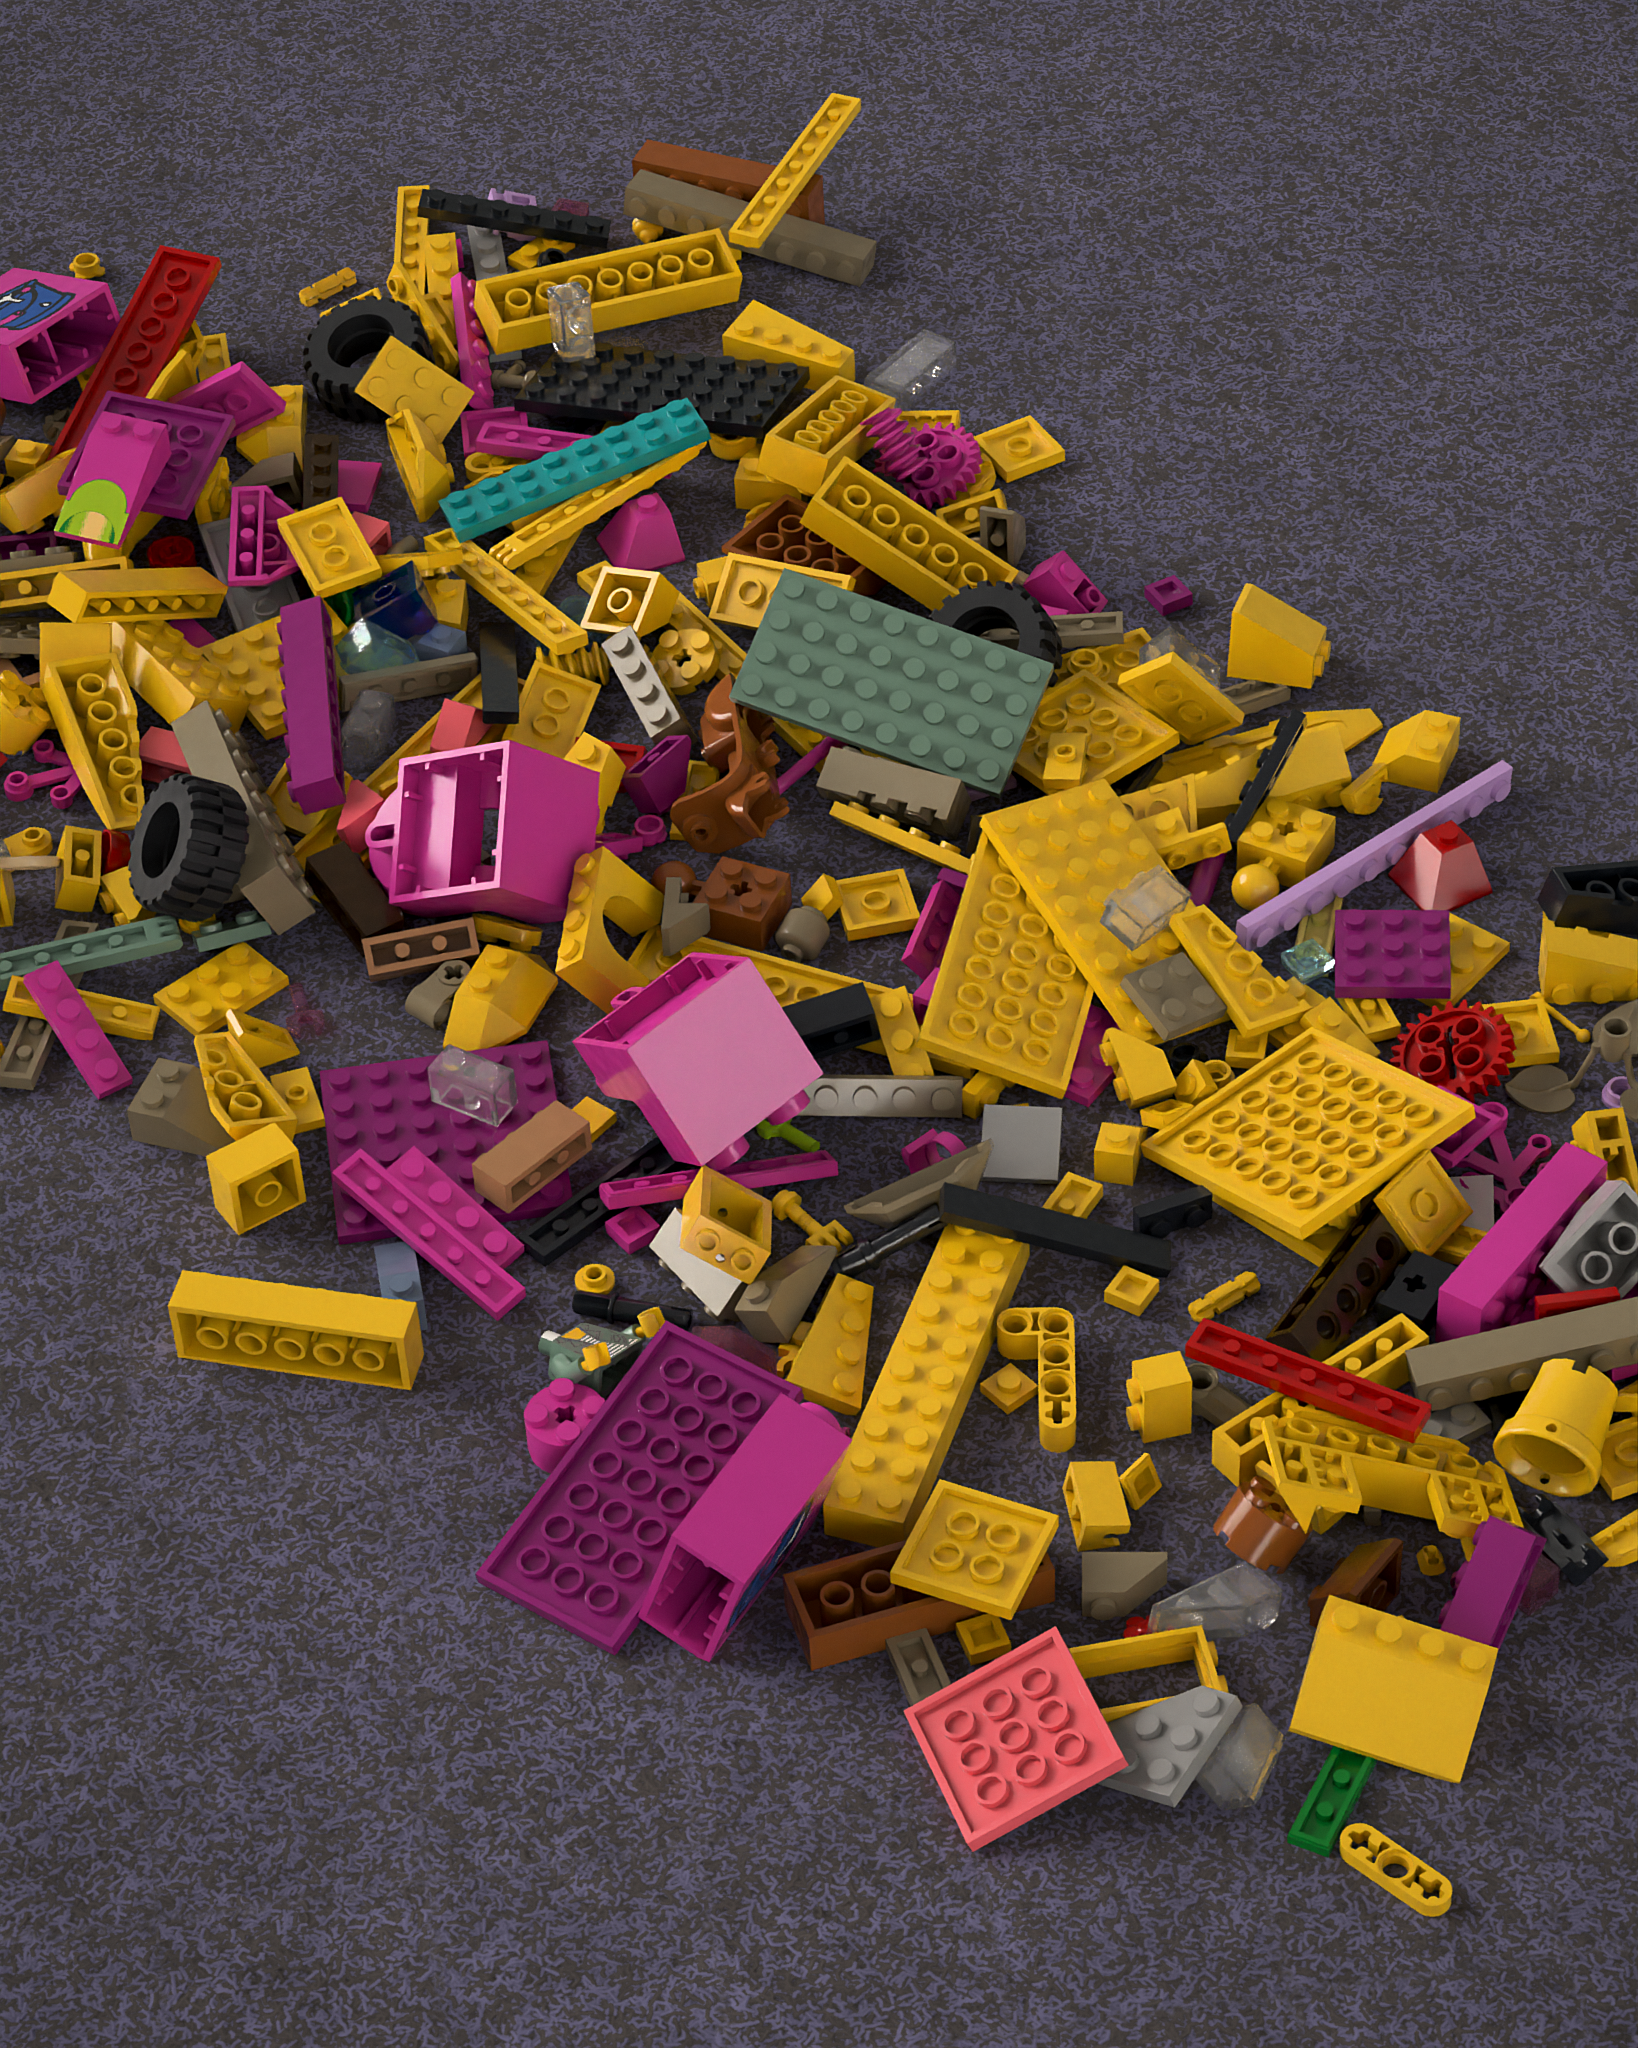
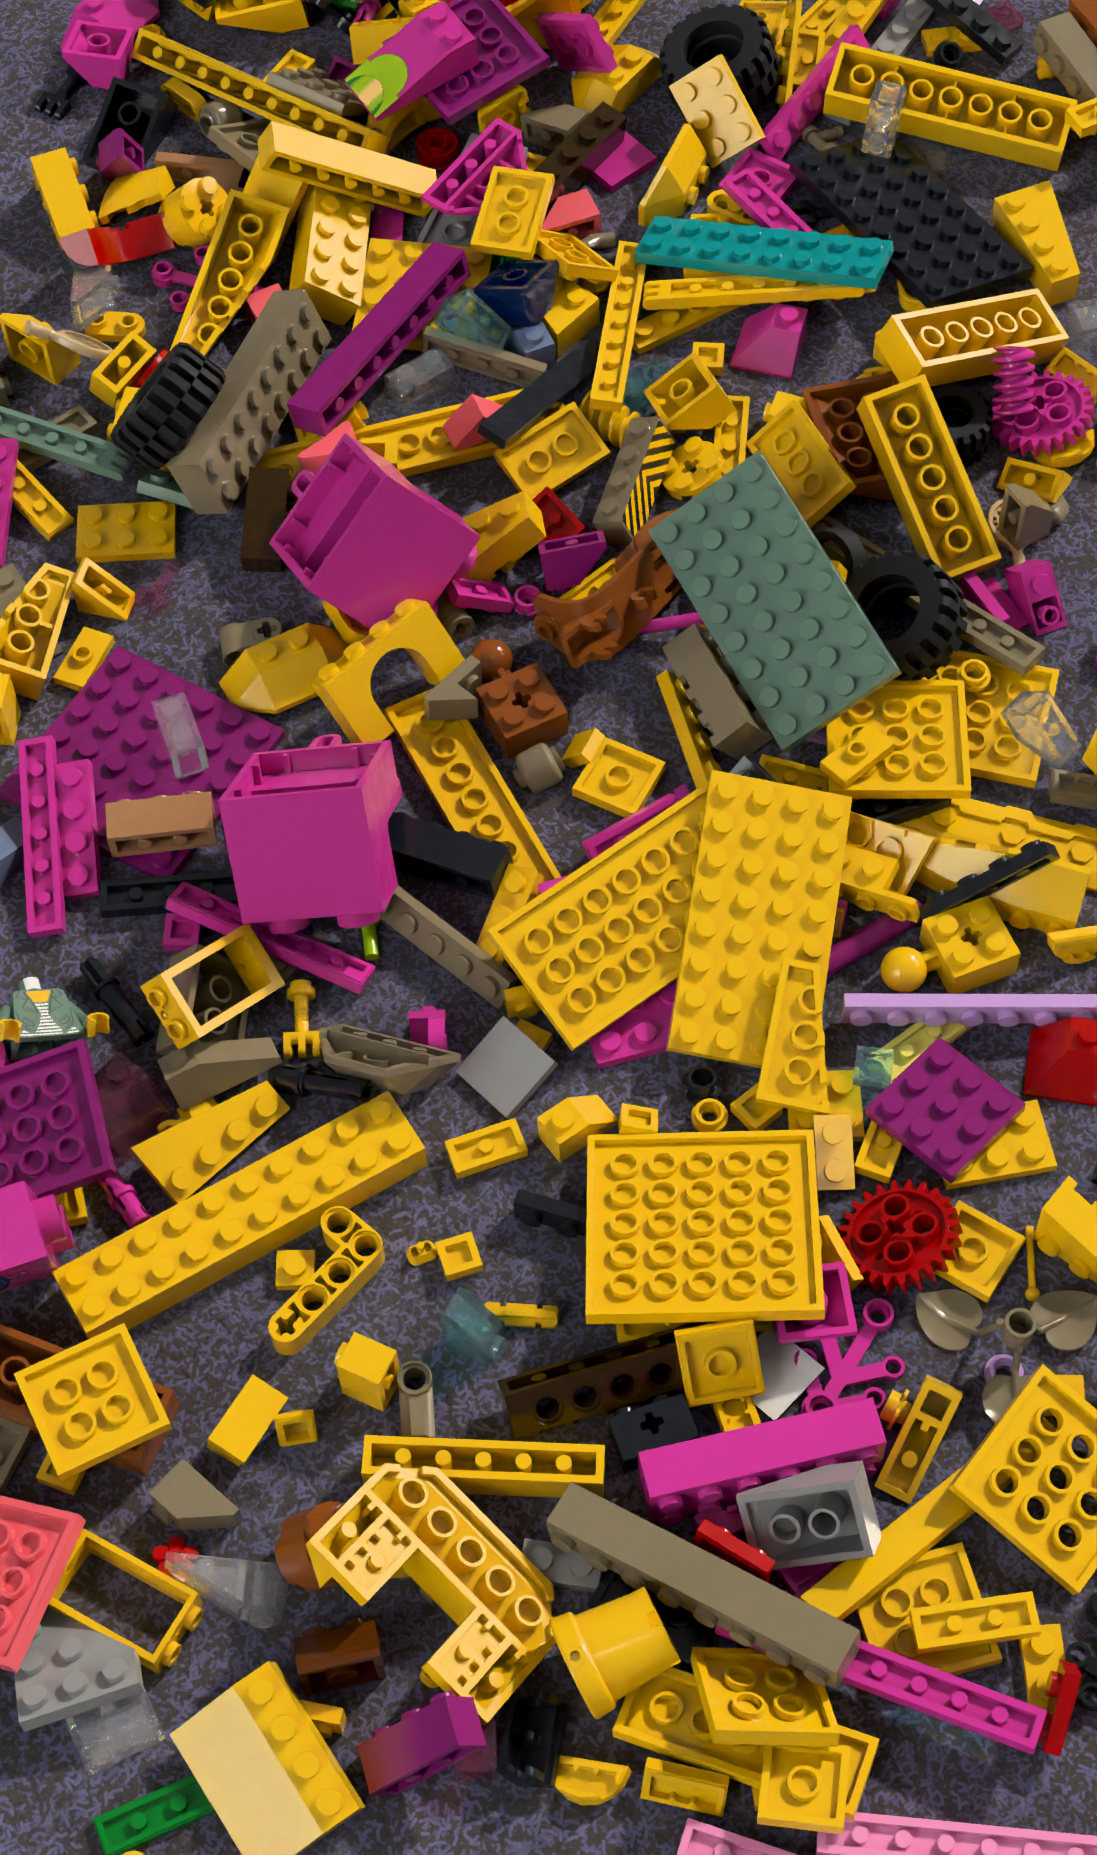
camera: 40 degrees right, 15 degrees up
medium nougat brick [362,917,480,982] -> none
yellow plate [575,1264,615,1295] -> none
black tile [939,1182,1171,1278] -> none
yellow slope [1099,1027,1177,1110] -> none
clear brick [1100,864,1192,951] -> none
yellow plate [1118,651,1245,745] -> none
dark tan plate [1120,952,1228,1042] -> none
yellow plate [1174,1059,1218,1107] -> none
red plate [1185,1318,1432,1444] -> none
none -> yellow rock [406,1240,437,1266]
none -> clear light blue slope [440,1287,506,1367]

